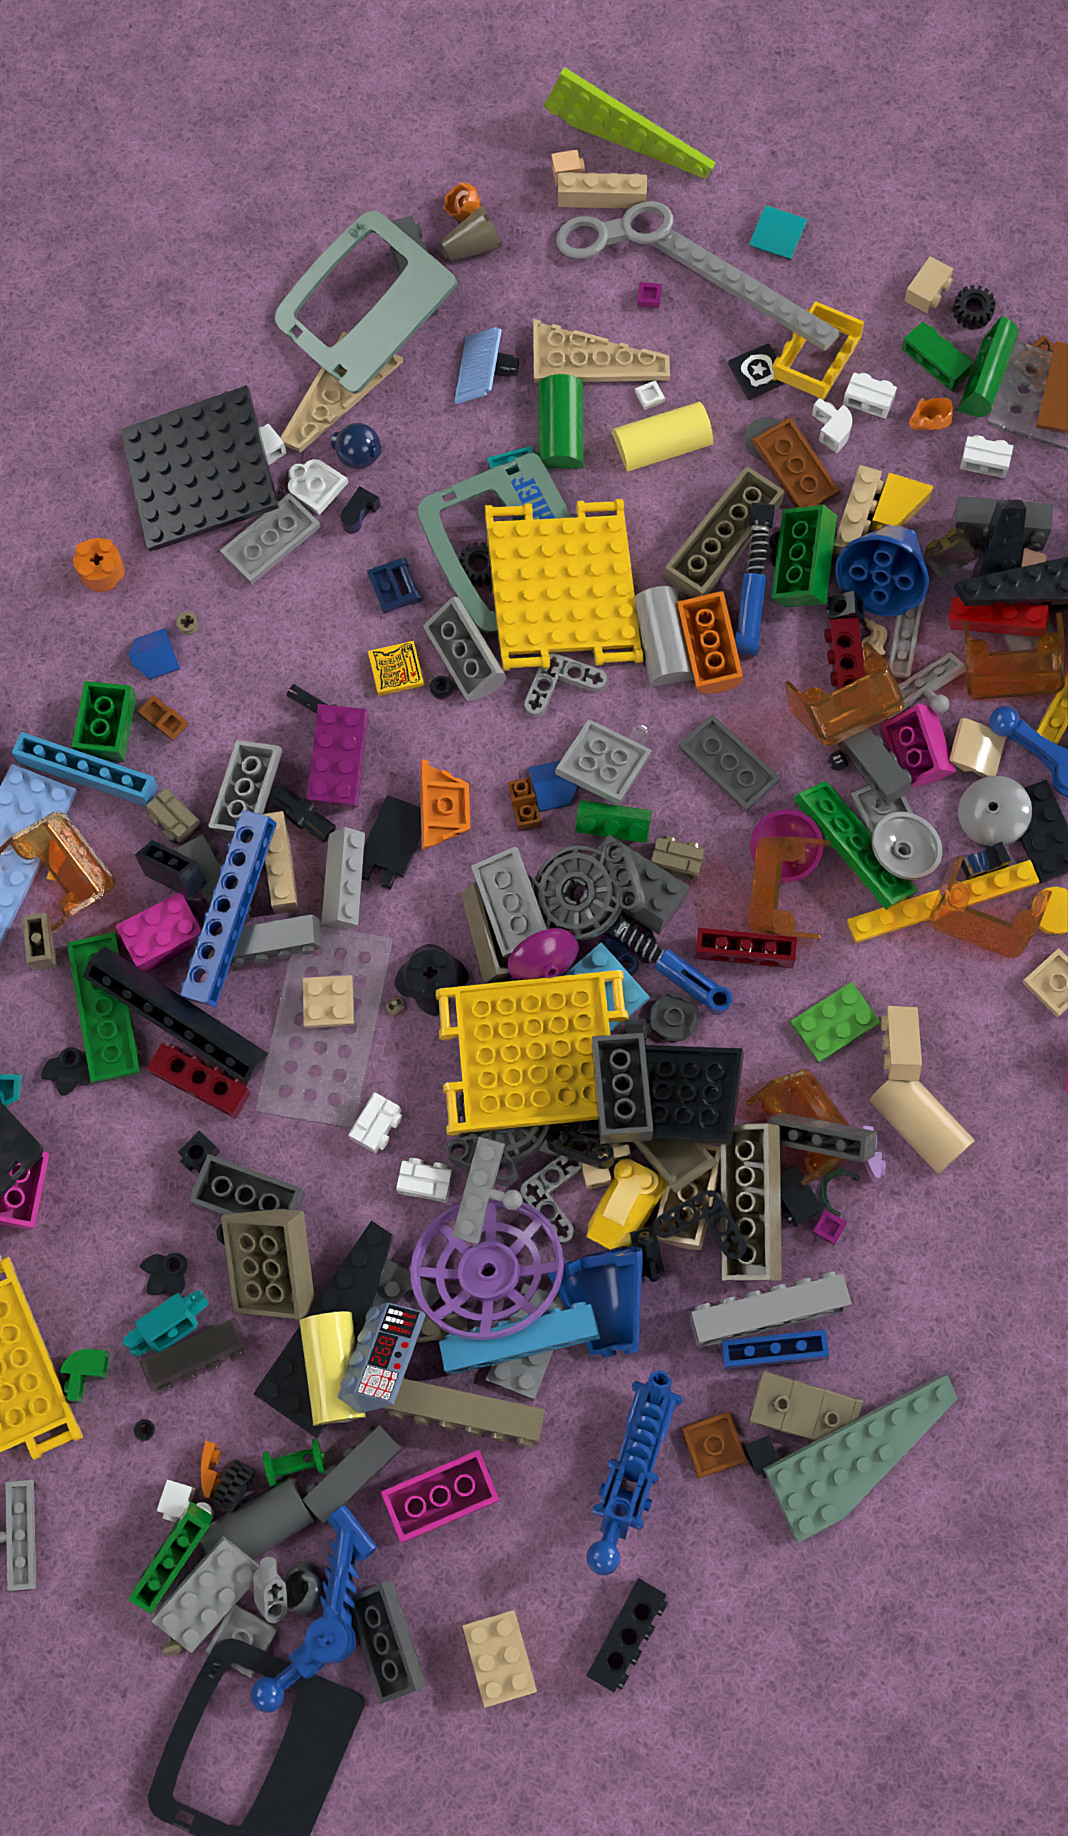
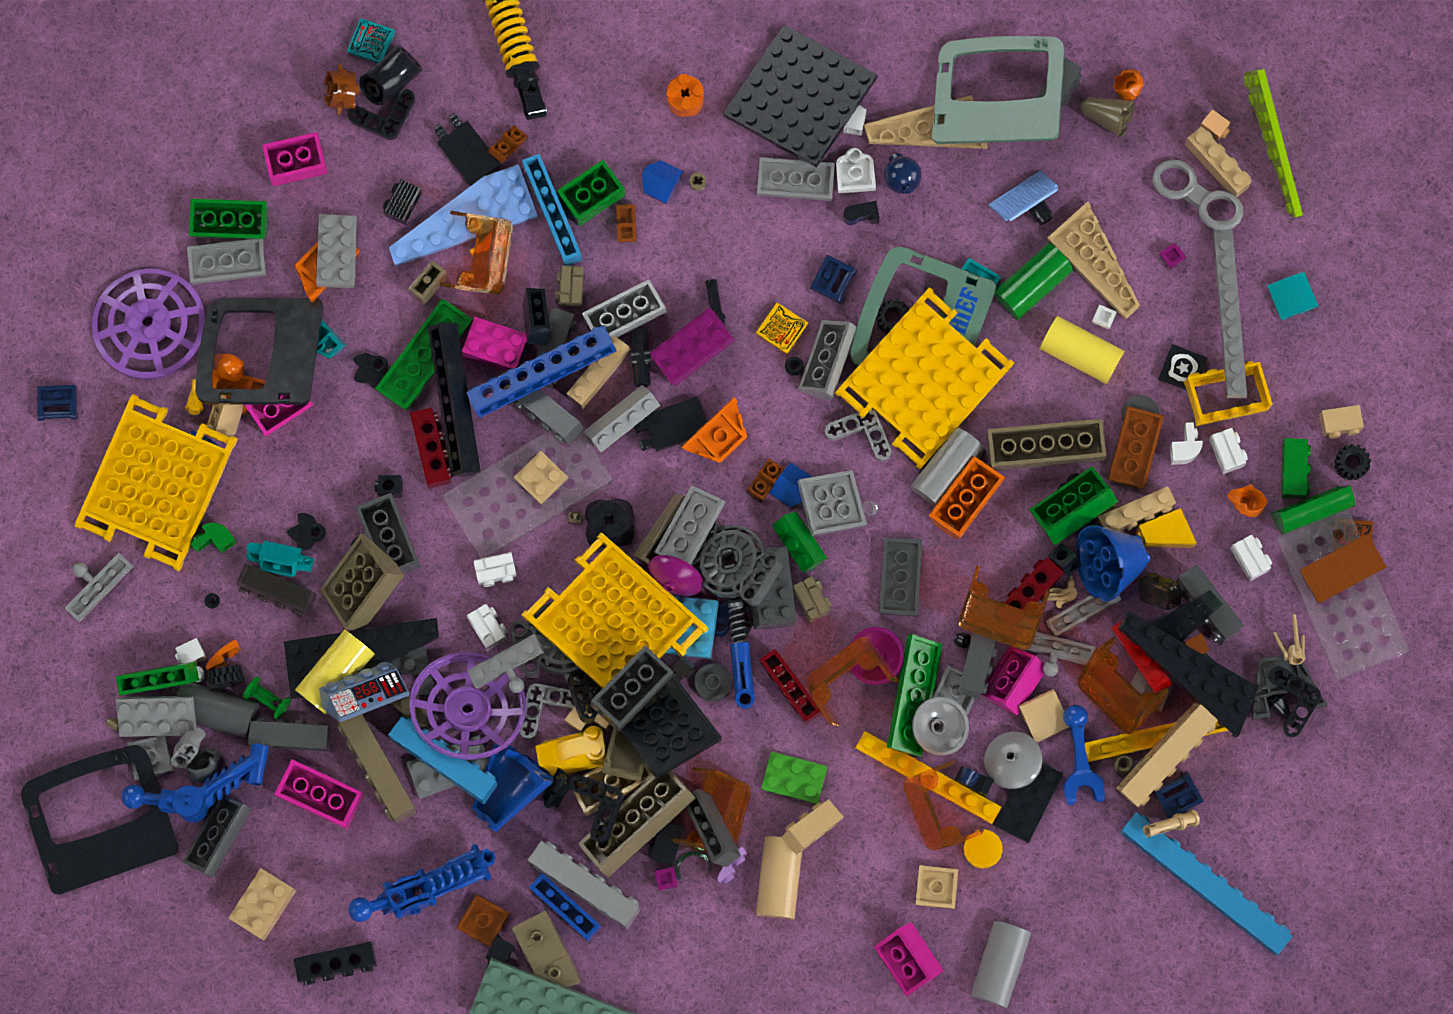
camera: 45 degrees right, 5 degrees up
piece [735,502,775,656] -> none

